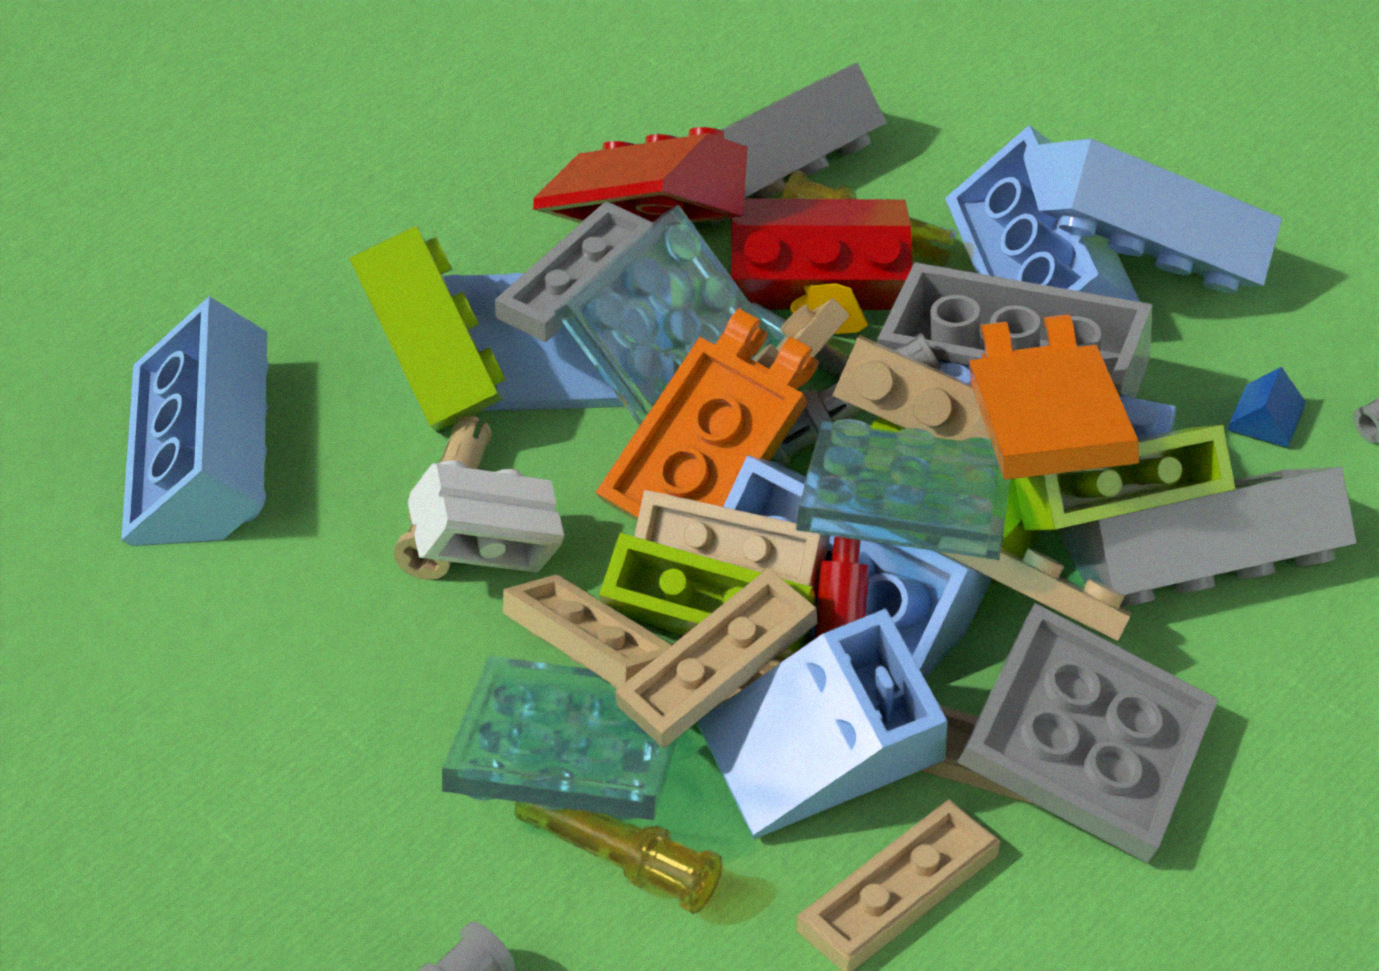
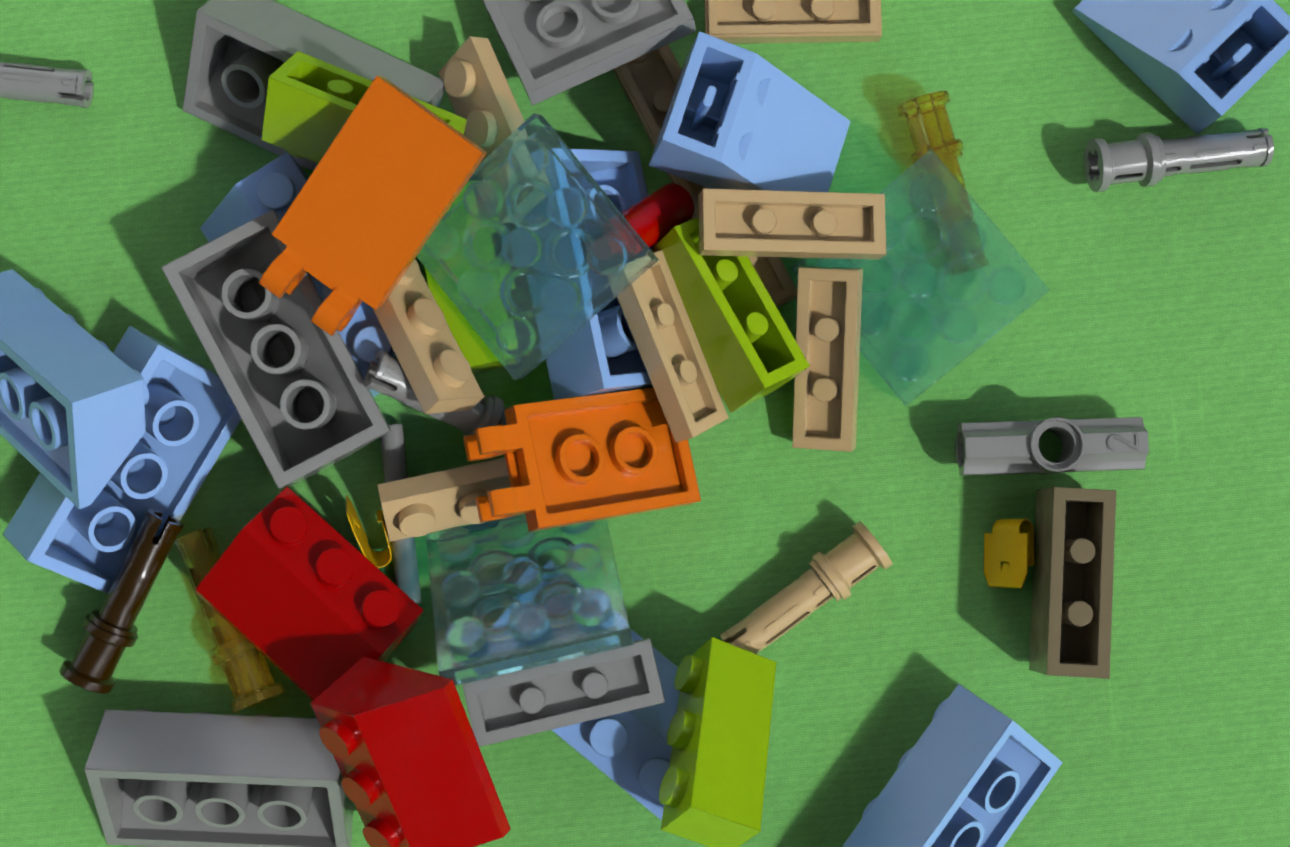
camera: 140 degrees left, 40 degrees up
white brick [408,460,564,573] -> none
blue slope [1228,366,1306,448] -> none
none -> dark brown pin [59,509,184,694]
none -> light grey piece [955,417,1149,476]
none -> yellow piece [983,519,1034,588]
none -> dark tan brick [1029,487,1116,679]

